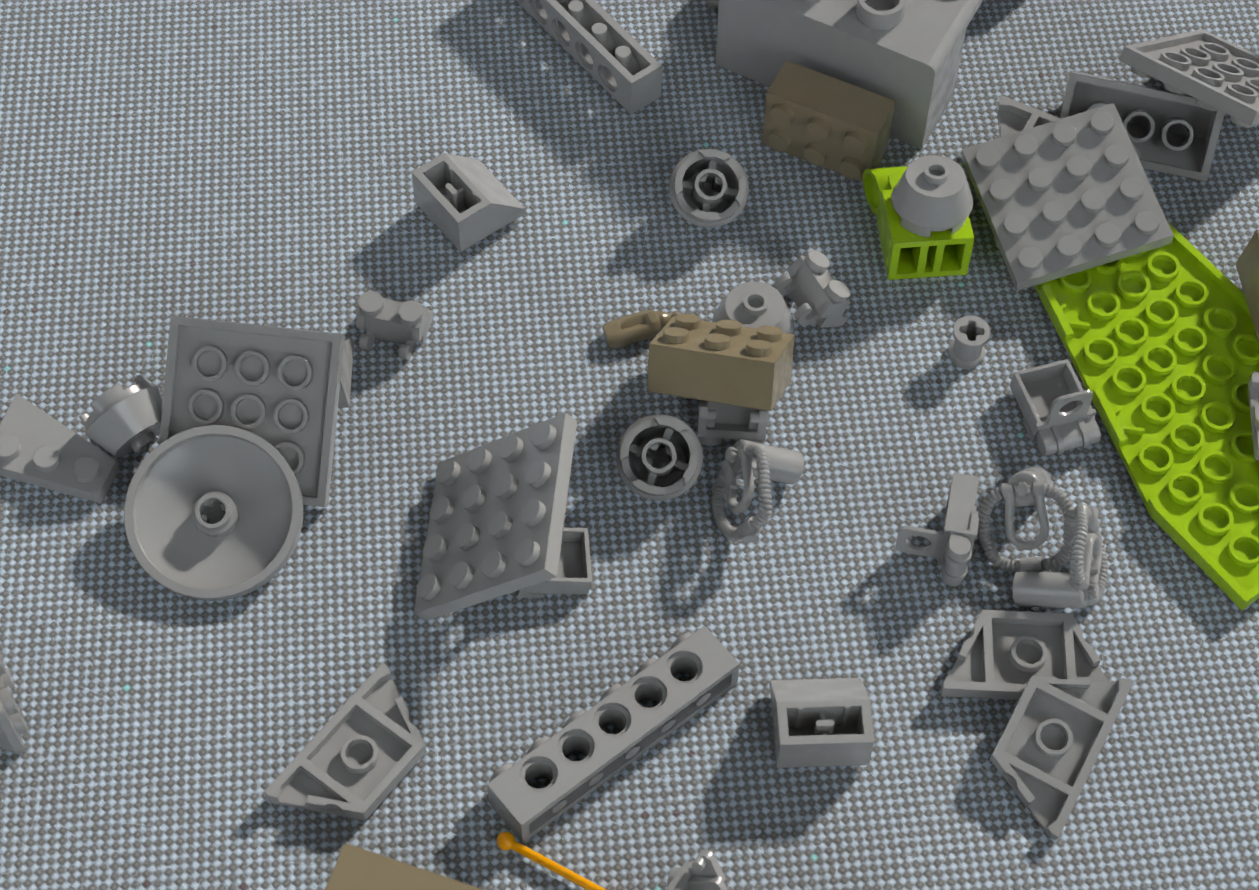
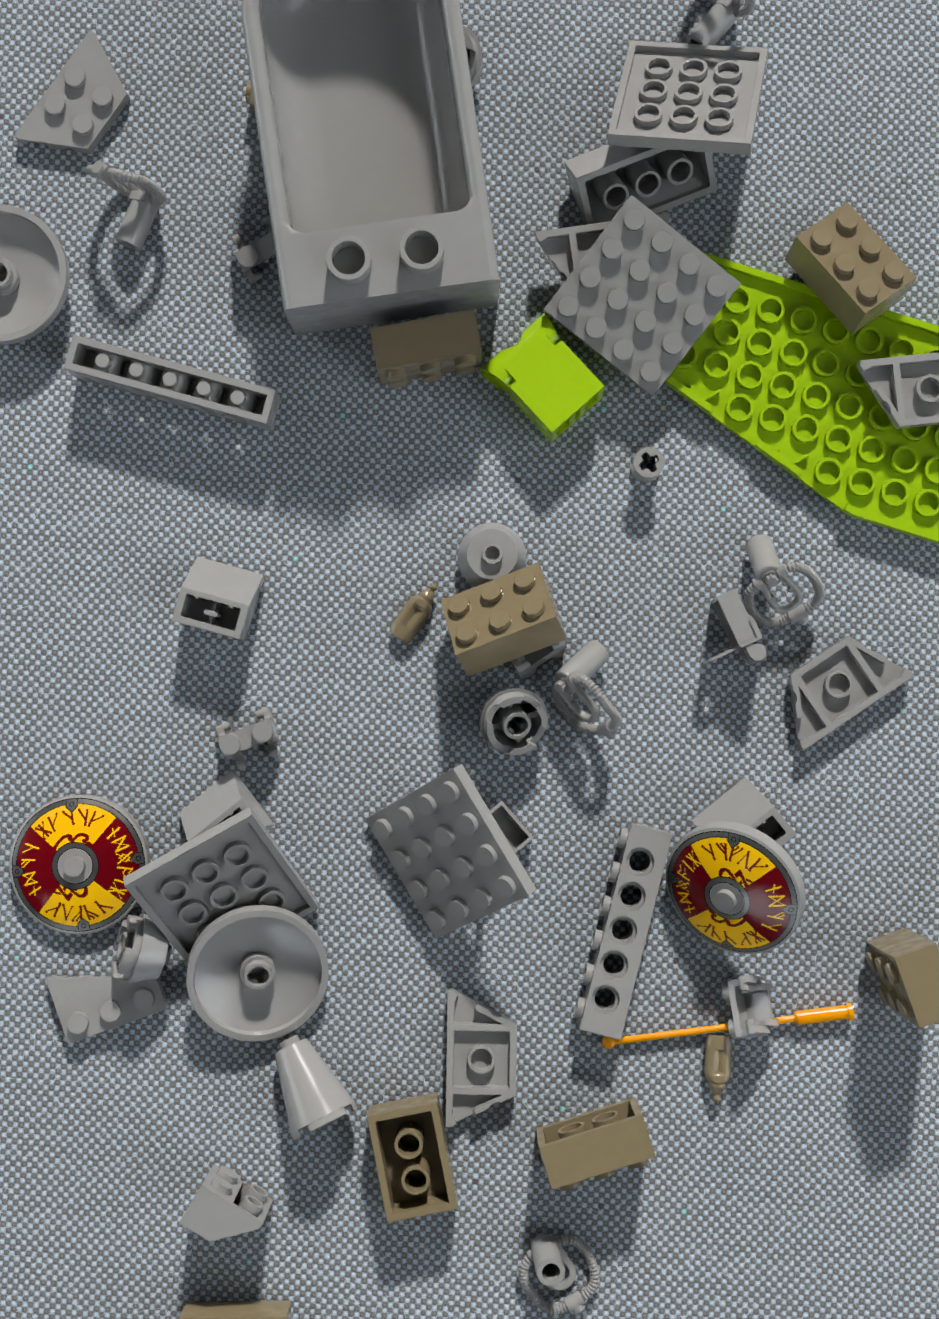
camera: 30 degrees left, 30 degrees up
light grey cone [669,149,749,228] -> none
light grey piece [774,250,851,328] -> none
light grey cone [891,155,973,237] -> none
light grey wing [990,675,1134,841] -> none
light grey piece [1010,359,1101,456] -> none
light grey piece [1012,503,1108,608] -> none
none -> dish [9,794,151,934]
none -> light grey cone [275,1035,358,1141]
none -> dark tan brick [367,1092,458,1223]
none -> dish [665,821,806,954]

